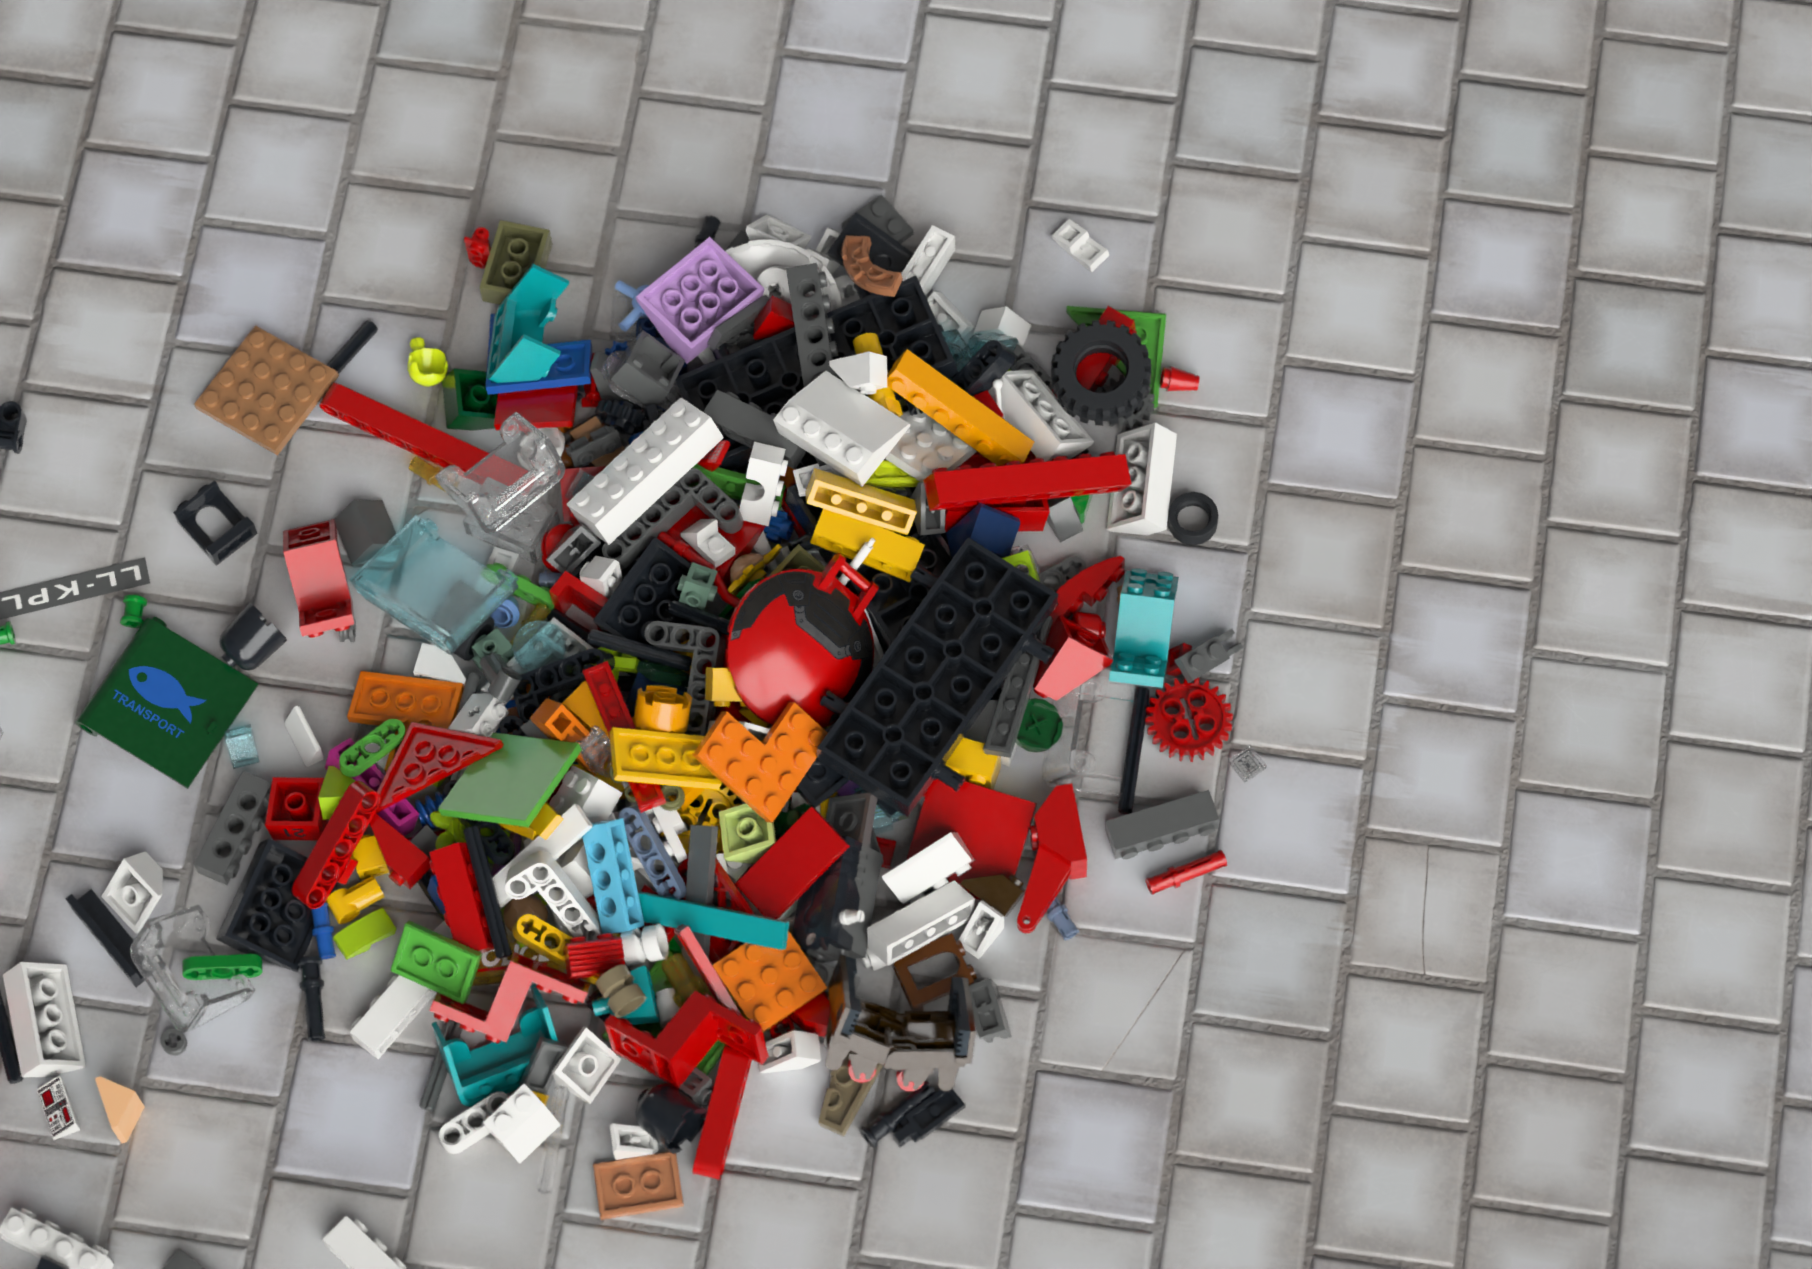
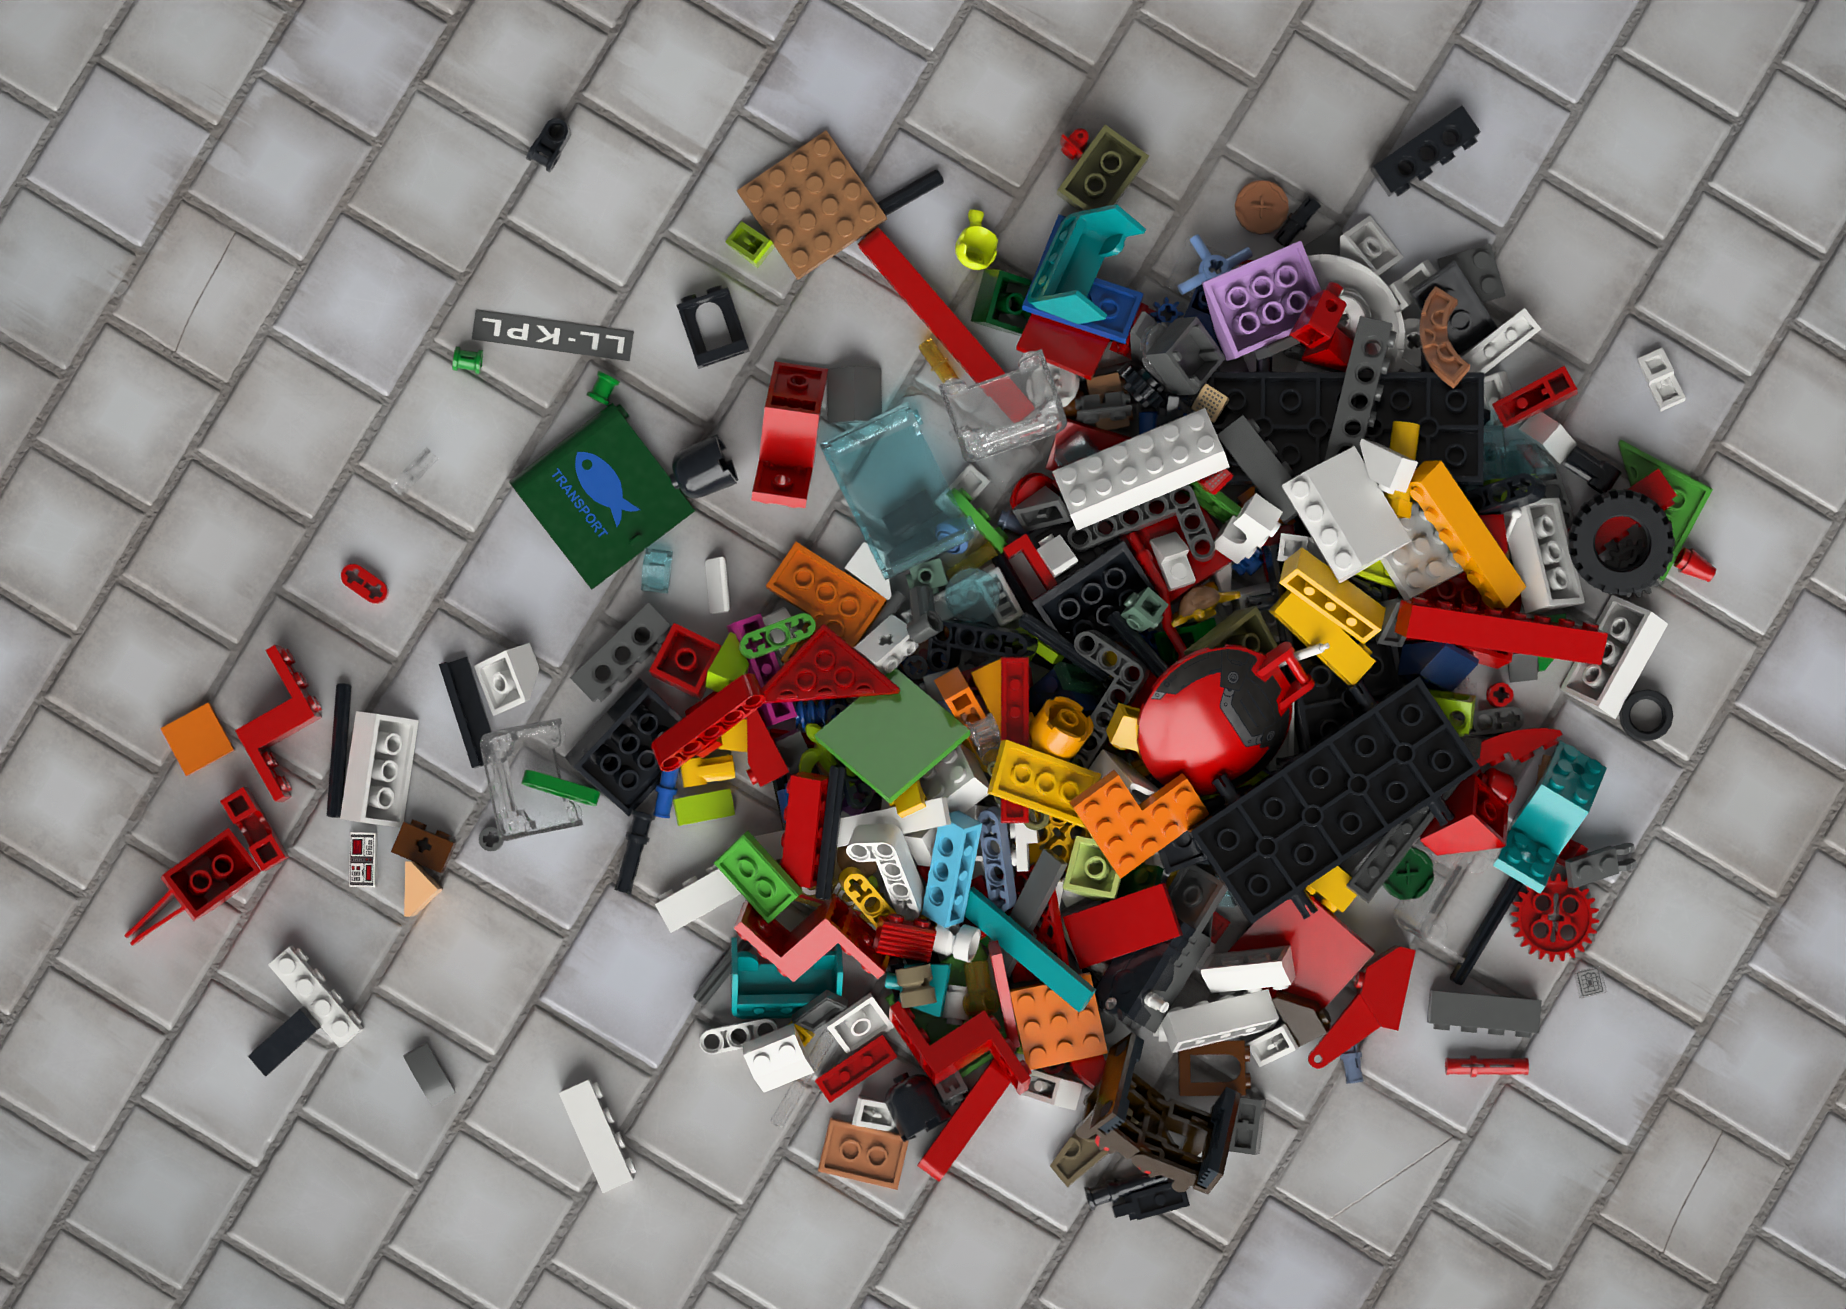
camera: 25 degrees right, 20 degrees up
none -> reddish brown brick [391,819,456,873]
none -> lime slope [725,221,775,268]
none -> red plate [815,1034,898,1103]
none -> tan slope [1191,383,1229,423]
none -> nougat tile [1234,180,1289,235]
none -> red torso [1289,282,1347,349]
none -> black brick [1371,105,1481,197]
none -> red bush [1486,682,1514,708]
none -> red slope [1492,365,1578,428]
none -> black piece [1563,446,1622,494]

